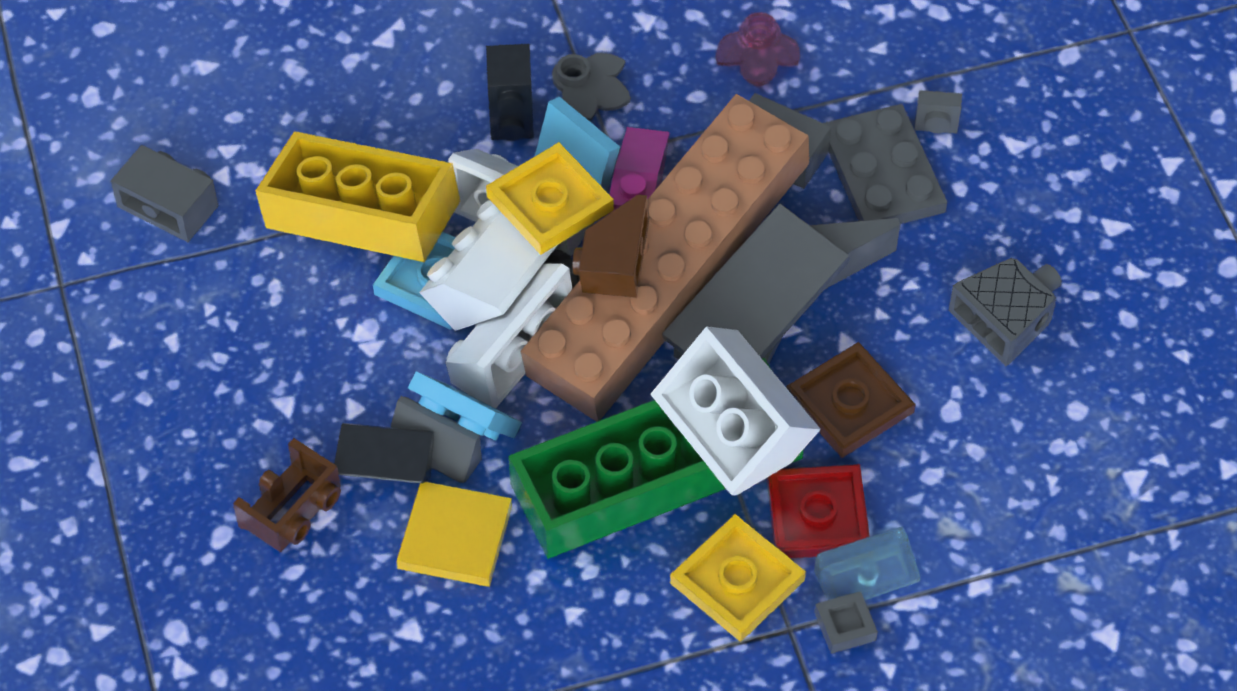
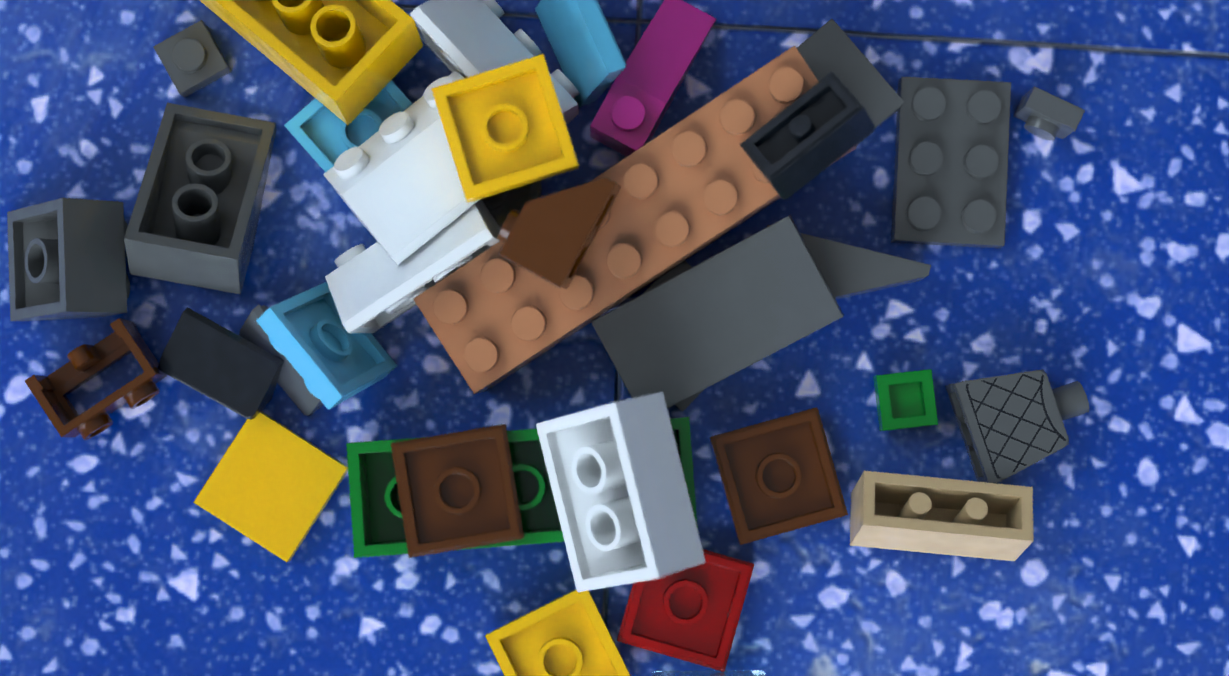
camera: 15 degrees right, 30 degrees up
none -> dark grey slope [7,198,130,321]
none -> dark grey slope [124,103,276,294]
none -> dark grey plate [153,20,232,98]
none -> reddish brown tile [391,424,525,558]
none -> black slope [740,72,875,200]
none -> tan brick [850,471,1034,561]
none -> green plate [873,369,938,431]

